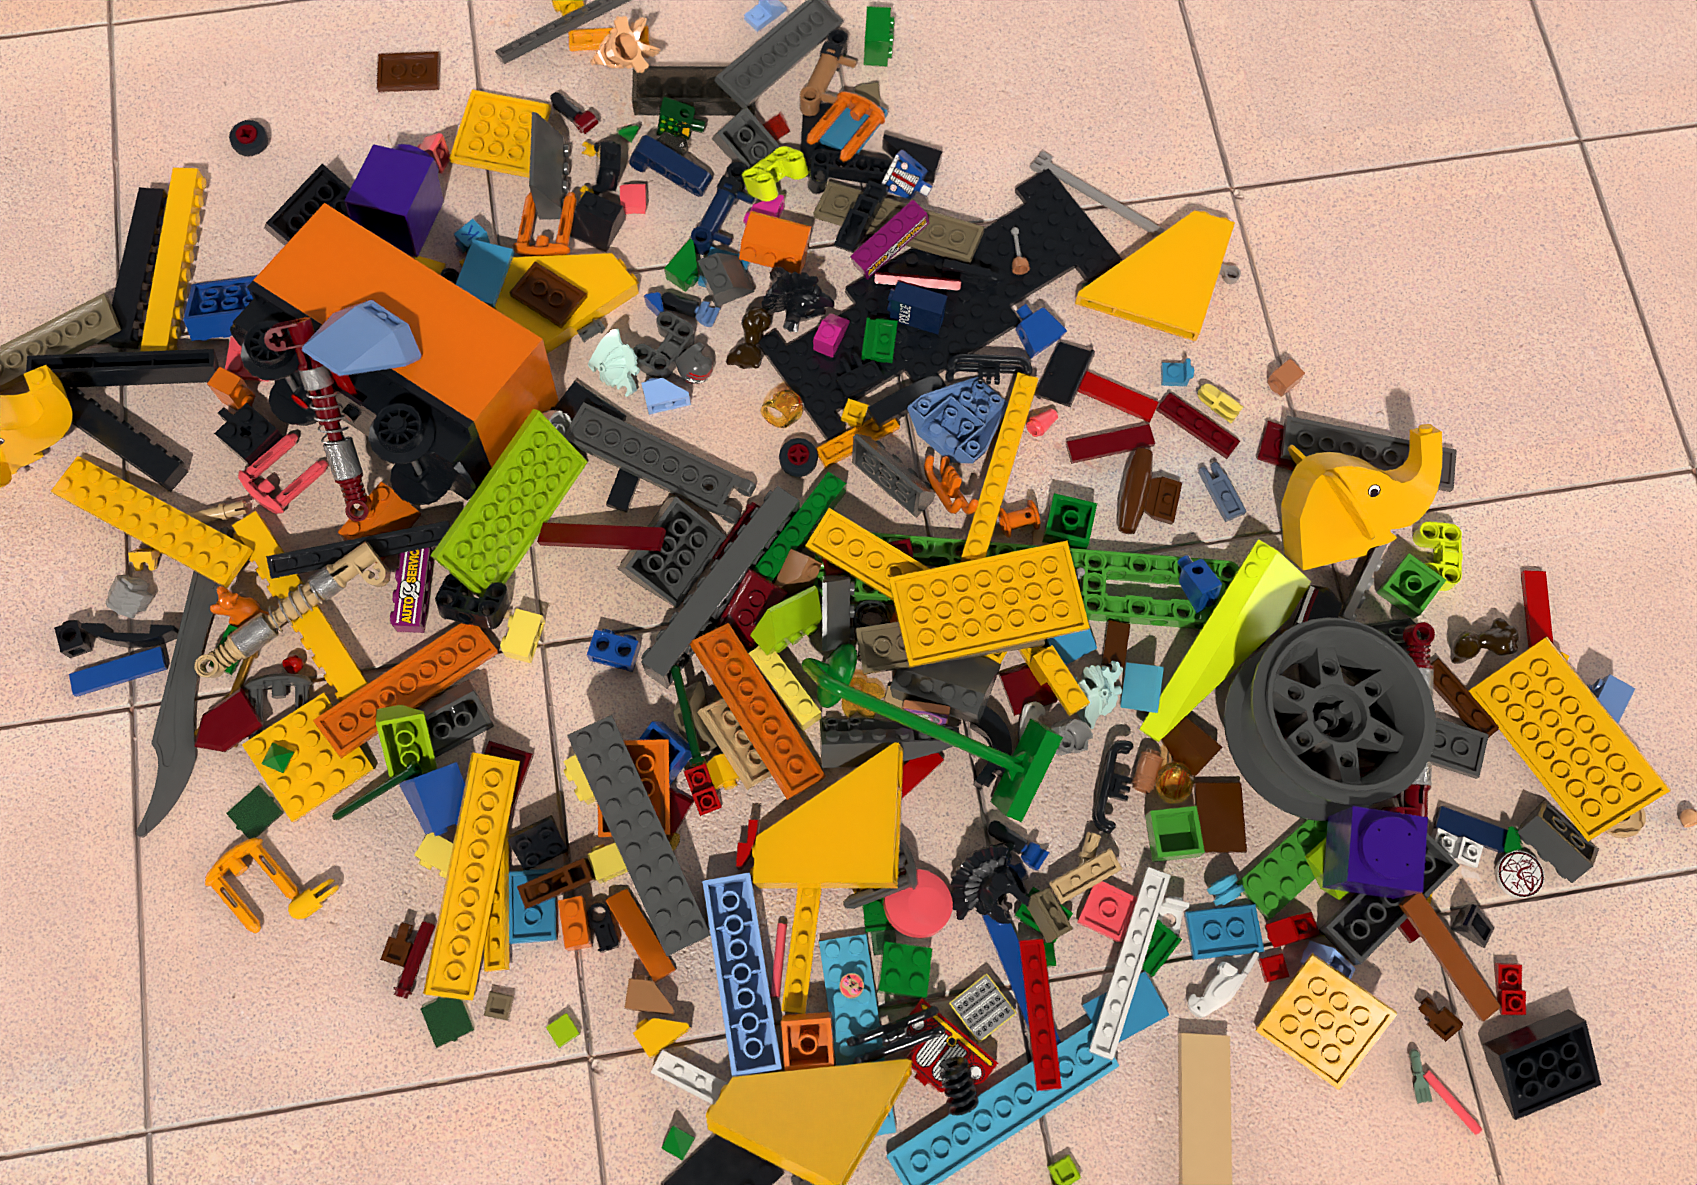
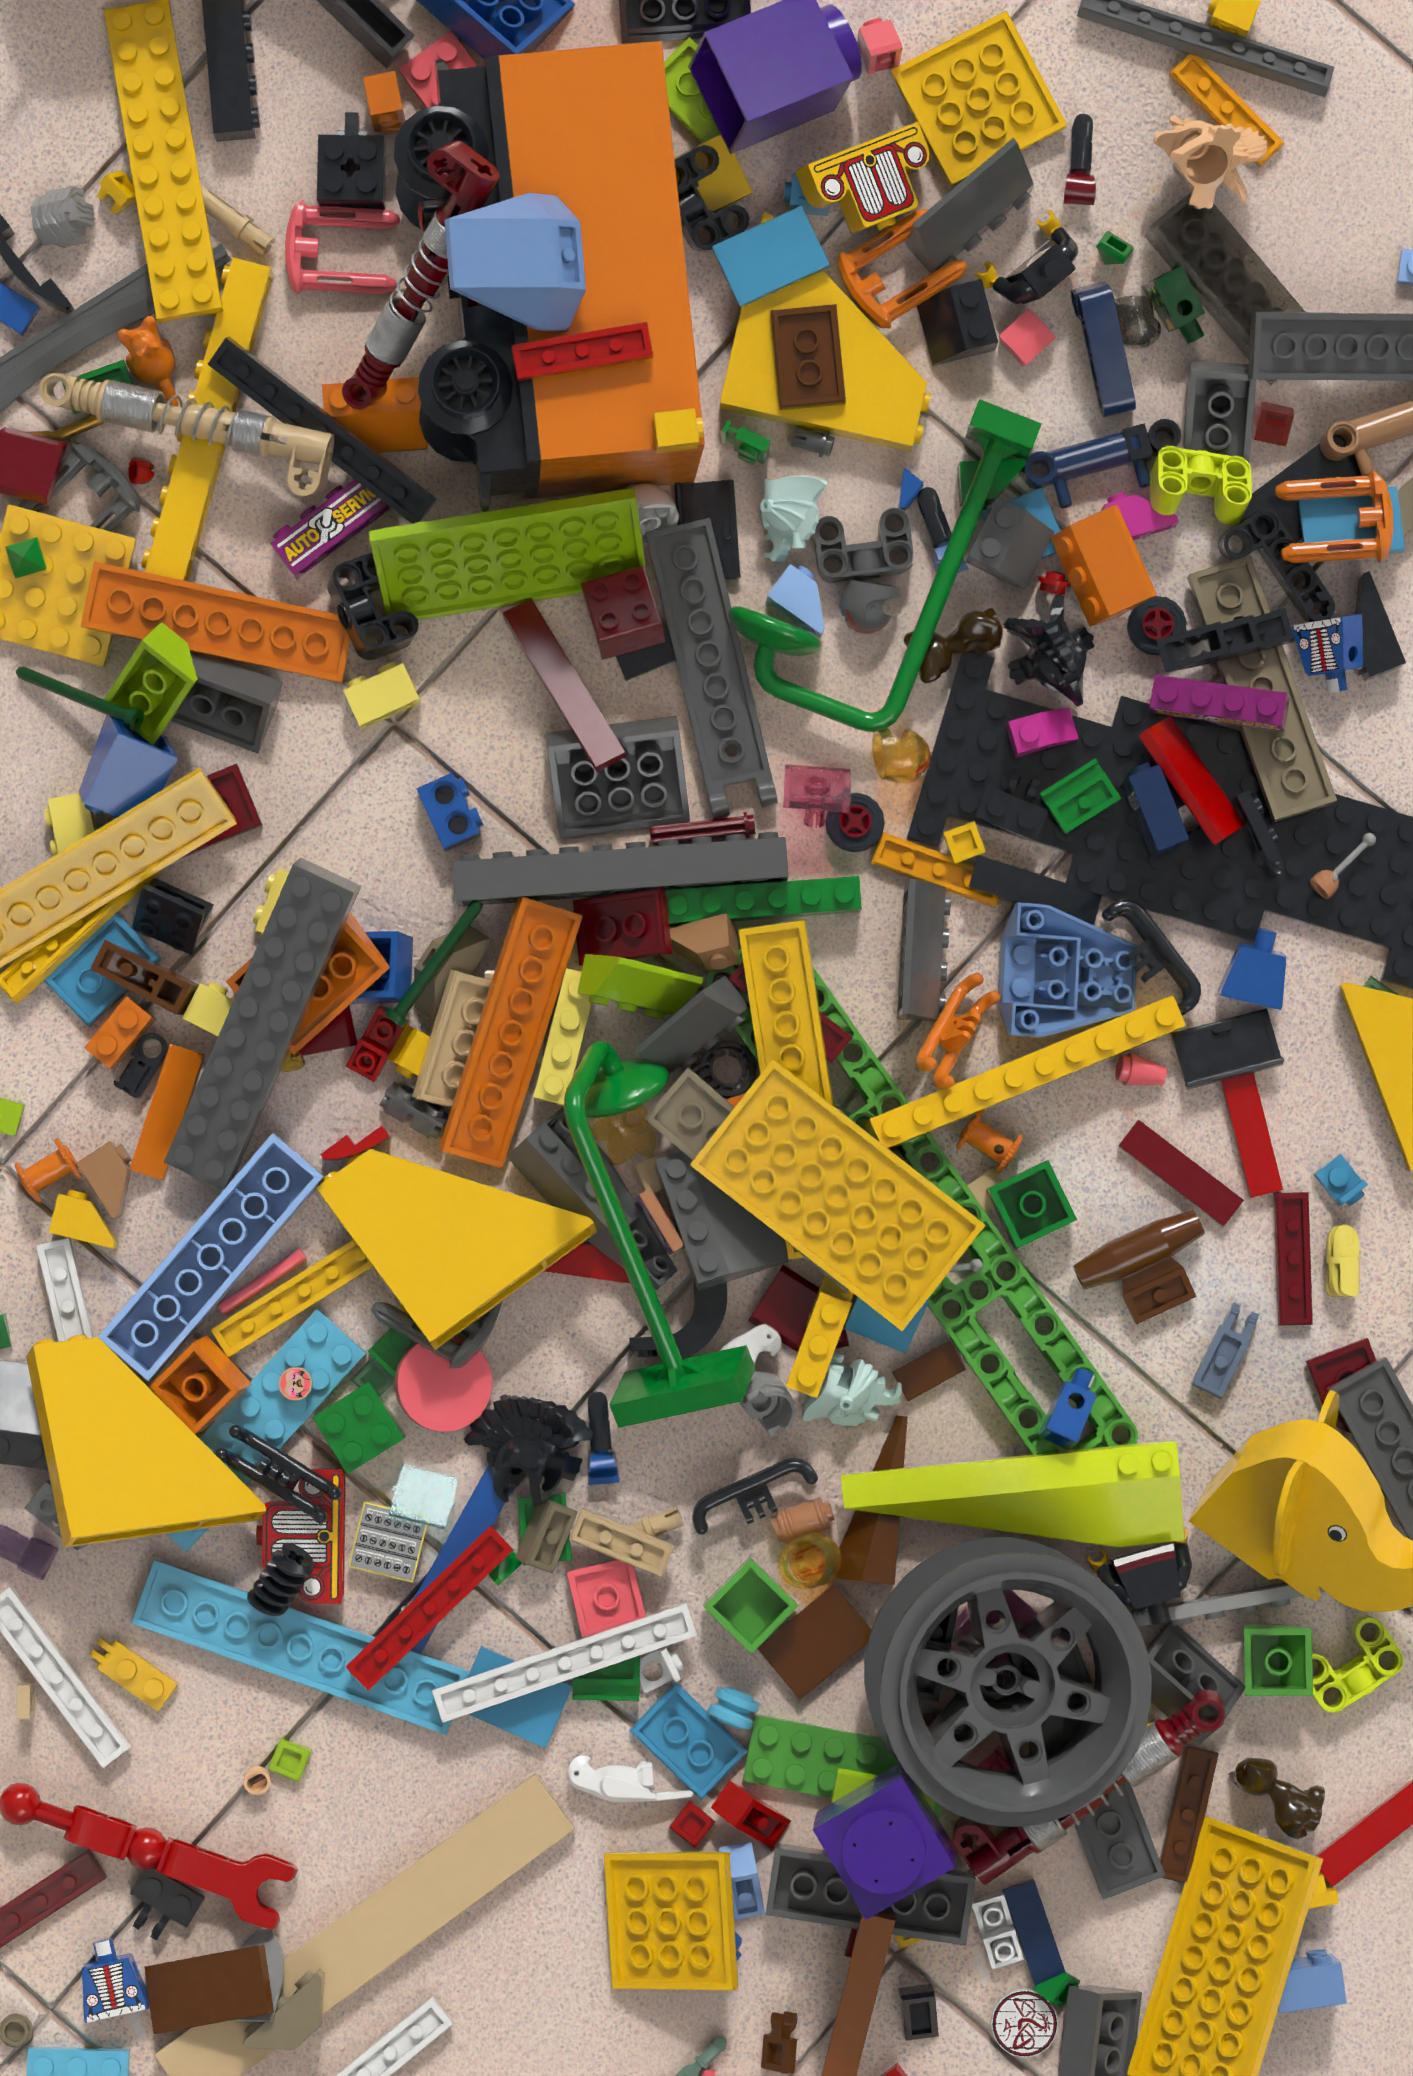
camera: 45 degrees right, 15 degrees up
medium azure tile [1120,662,1164,713] -> none
none -> orange hose [14,1138,82,1203]
none -> flat silver hinge [379,1081,449,1139]
none -> clear light blue piece [389,1464,459,1529]
none -> red plate [511,322,653,381]
none -> dark red piece [581,565,666,660]
none -> yellow brick [652,408,704,453]
none -> green plate [721,420,771,465]
none -> green piece [728,399,1042,732]
none -> clear pink tile [783,764,851,828]
none -> brick [795,122,930,233]
none -> red plate [1038,571,1071,595]
none -> black wheel [1127,596,1187,656]

